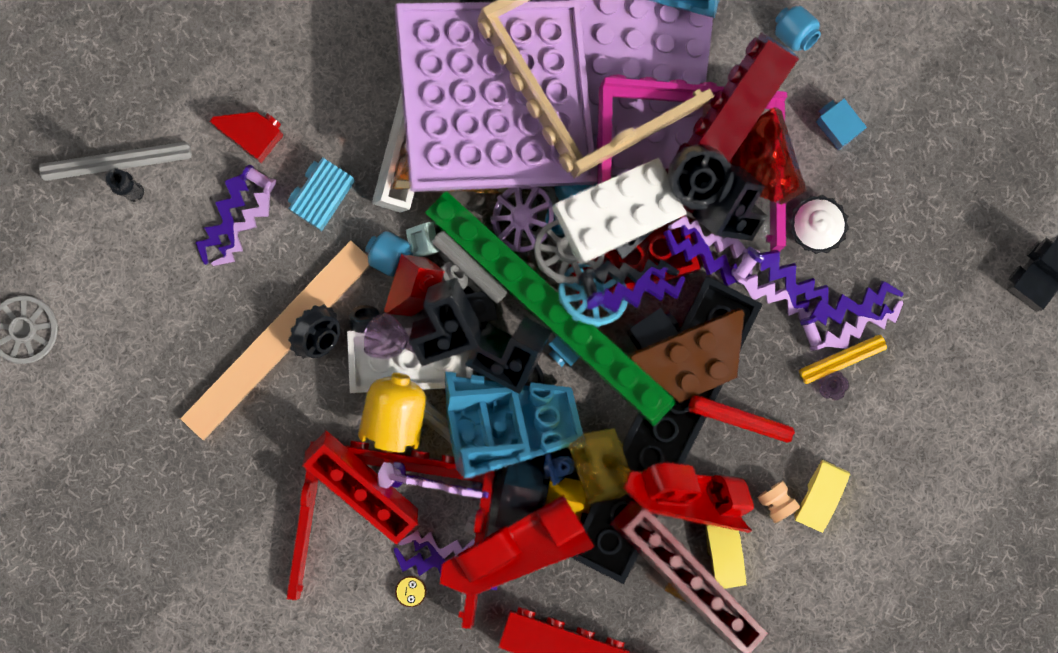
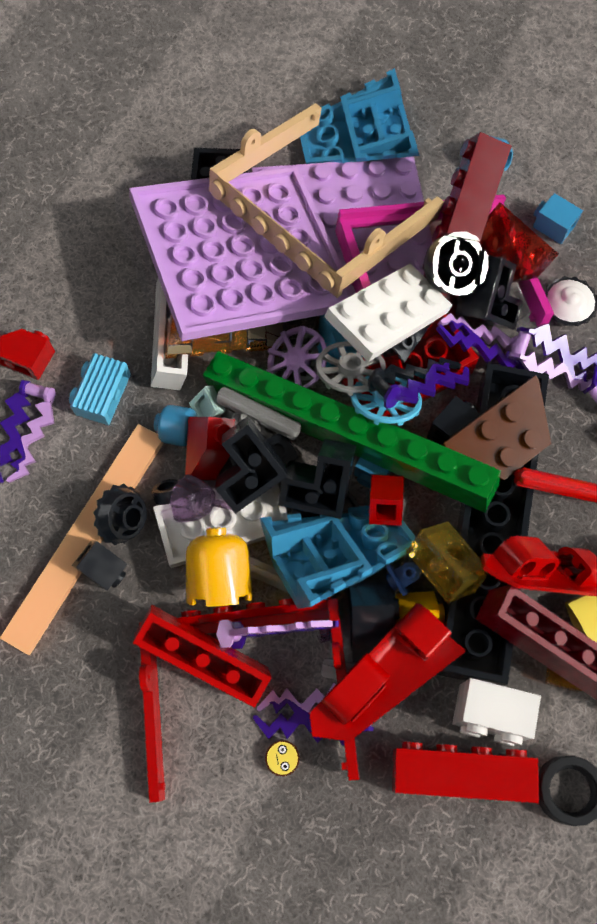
camera: 10 degrees left, 15 degrees down
none -> black brick [71,540,128,591]
none -> red brick [369,475,404,526]
none -> white brick [452,678,541,746]

